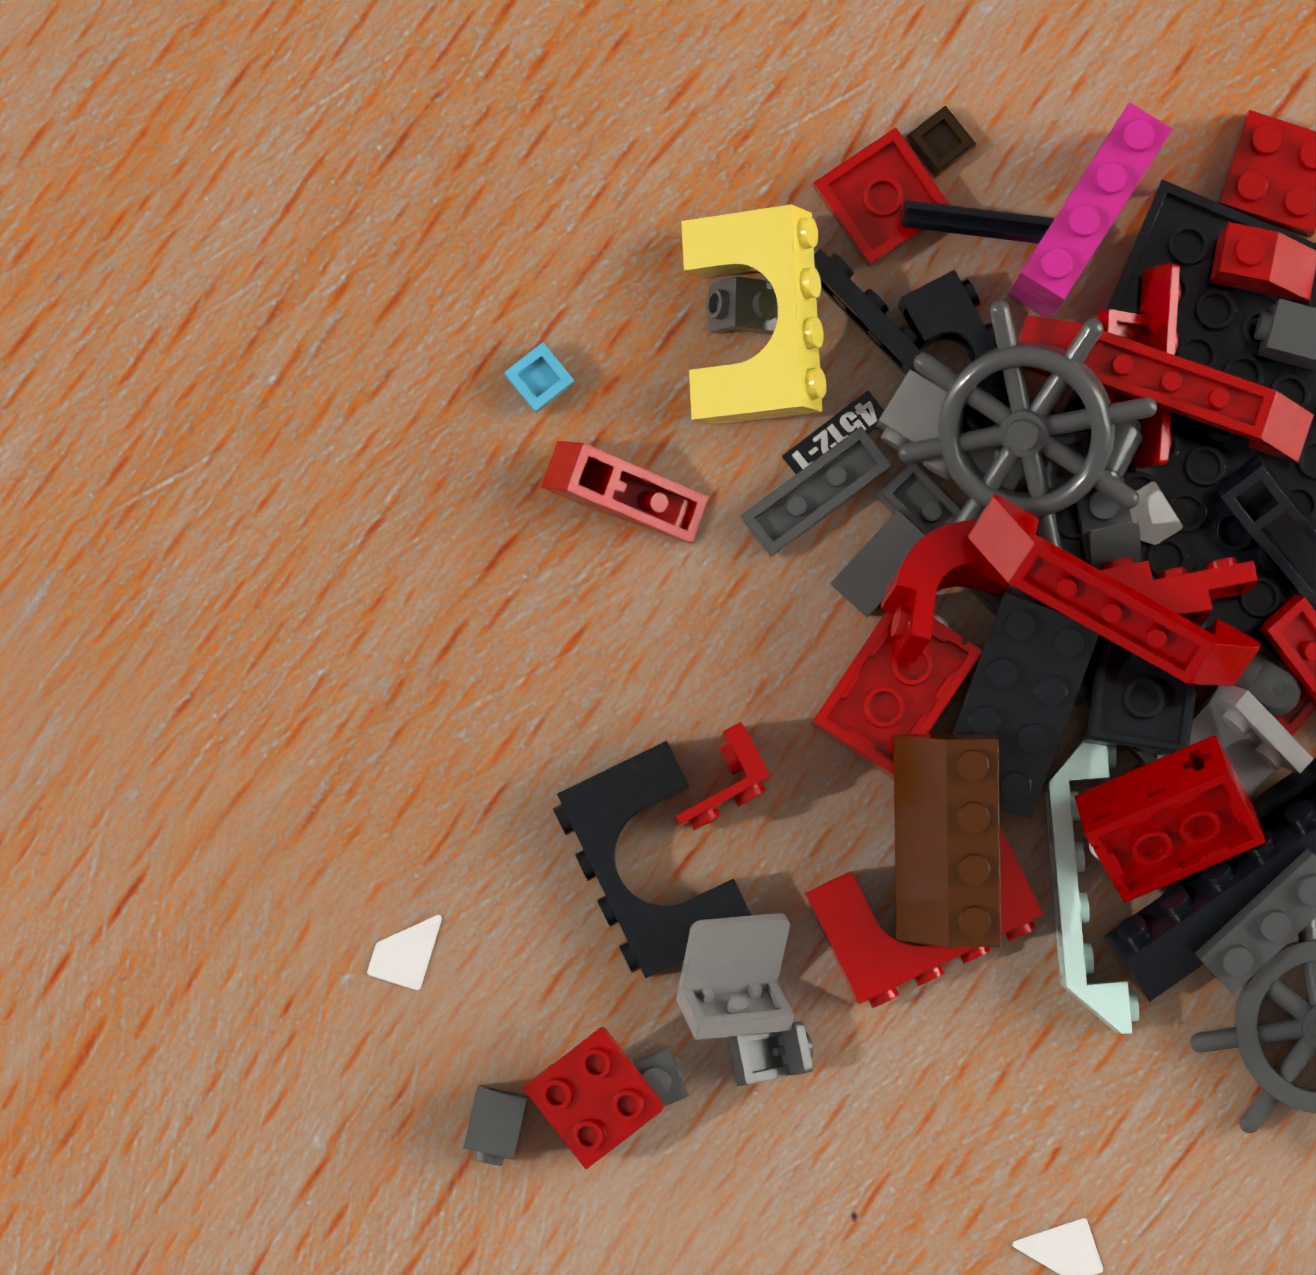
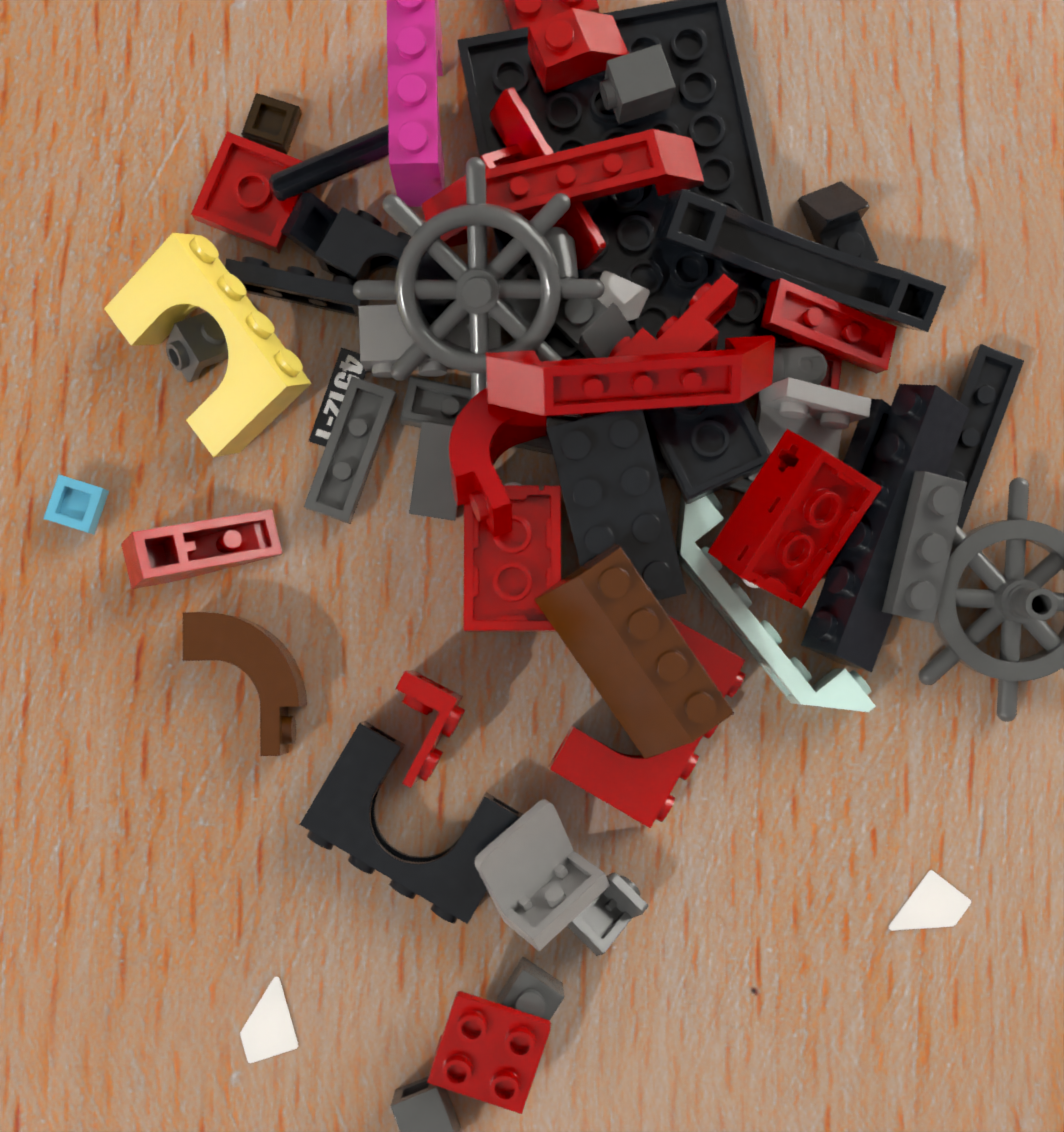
camera: 40 degrees left, 0 degrees up
none -> reddish brown arch [183,612,307,756]
none -> black plate [281,192,338,258]

